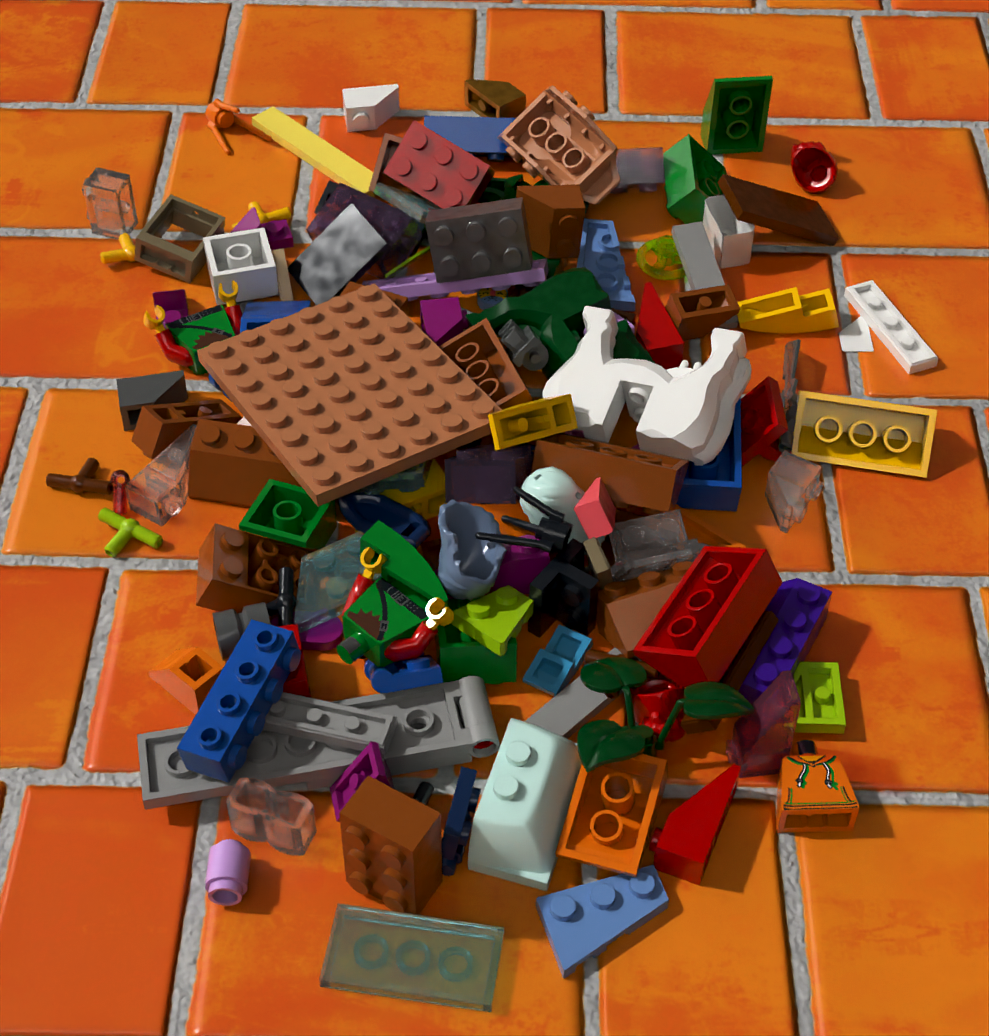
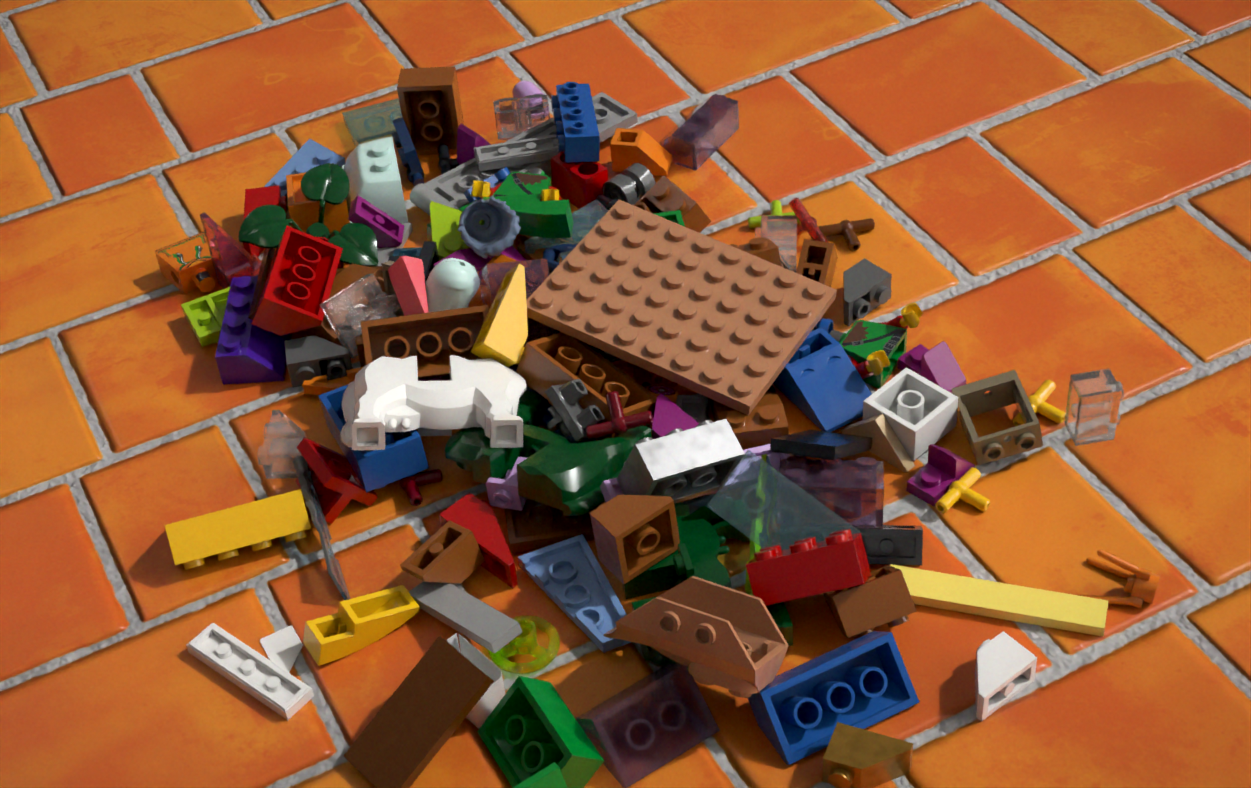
camera: 155 degrees right, 5 degrees down
black plant [475,486,573,553] -> none
none -> magenta slope [348,195,404,248]
none -> dark red piece [586,391,653,440]
none -> slope [658,94,739,171]

